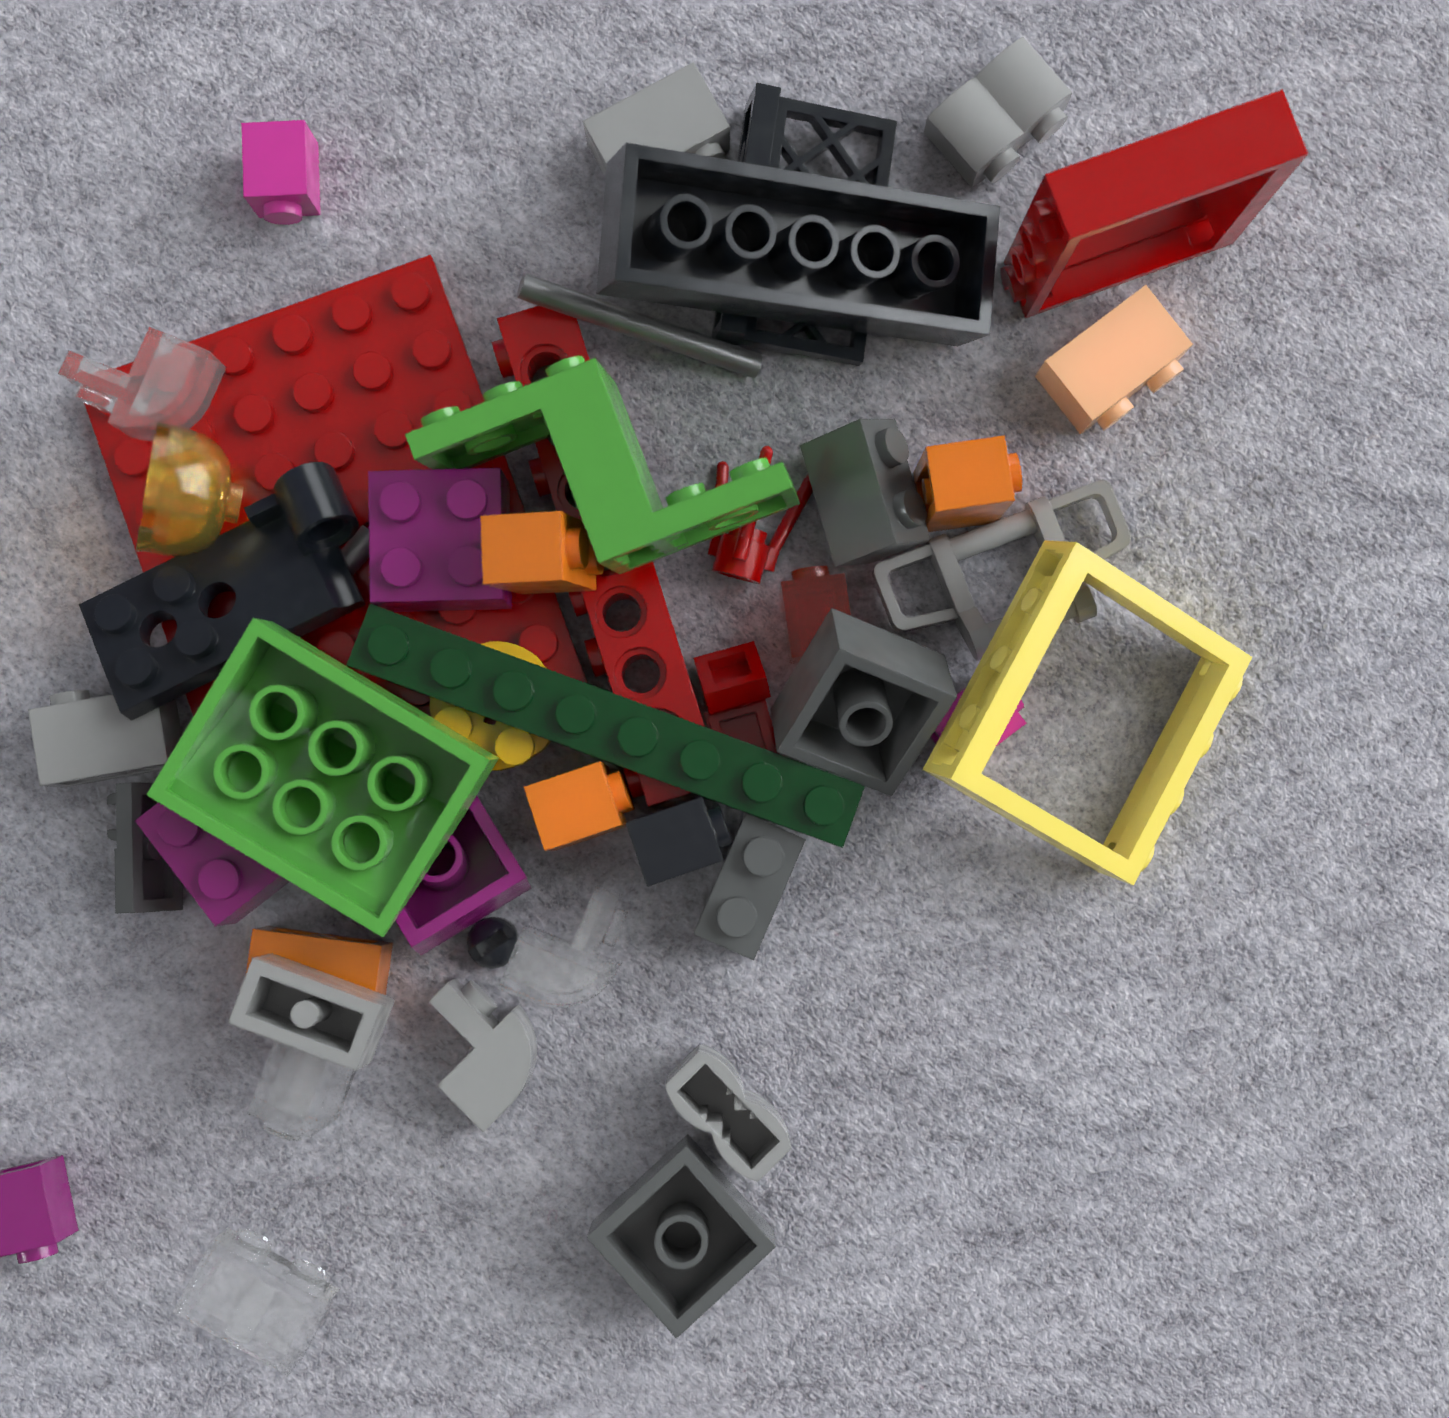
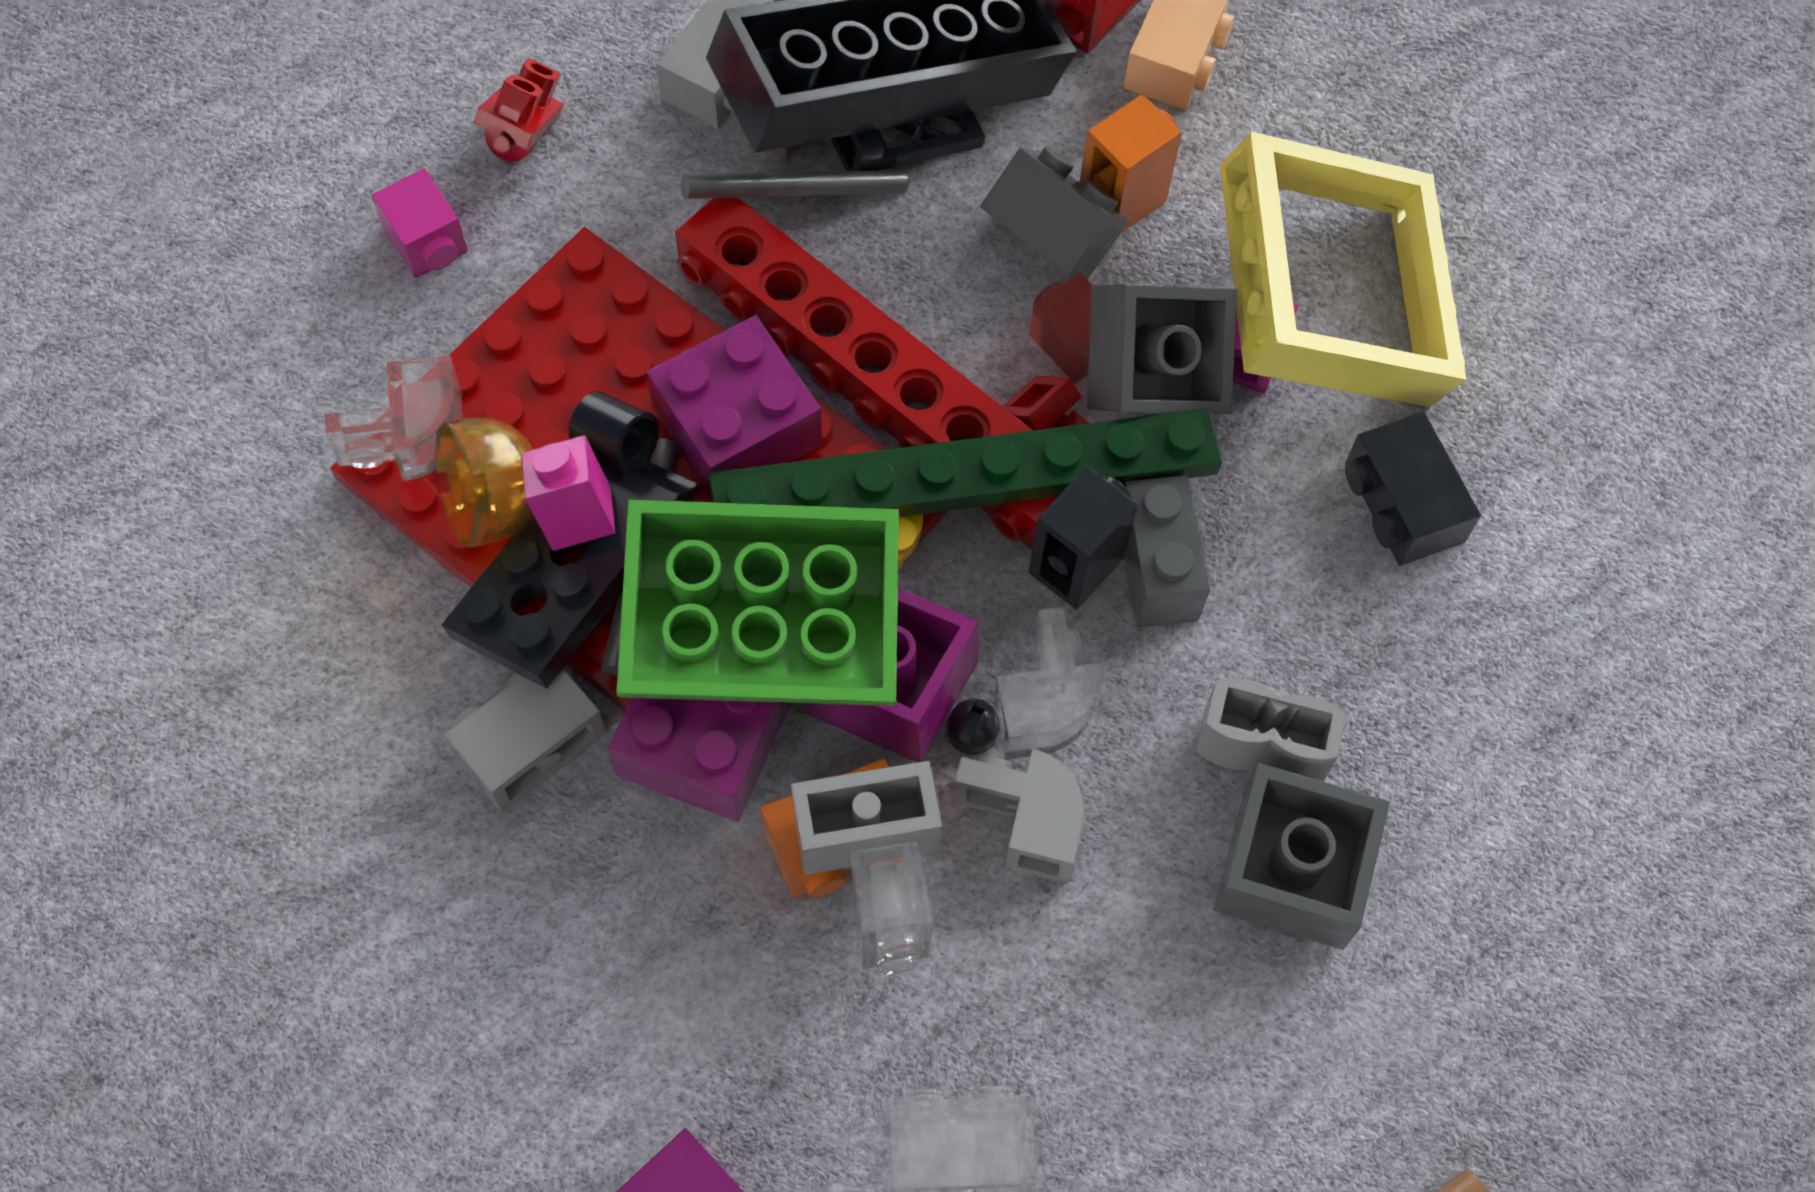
camera: 35 degrees left, 20 degrees down
dark grey plate [107,782,183,914] -> none
bright green bracket [405,356,800,574] -> none
orange brick [481,511,604,595] -> none
orange brick [524,761,635,851] -> none
red plant [707,446,813,584] -> none
light grey bar [872,480,1131,661] -> none
none -> red hips [473,58,564,162]
none -> dark pink brick [522,435,615,551]
none -> black brick [1345,412,1481,566]

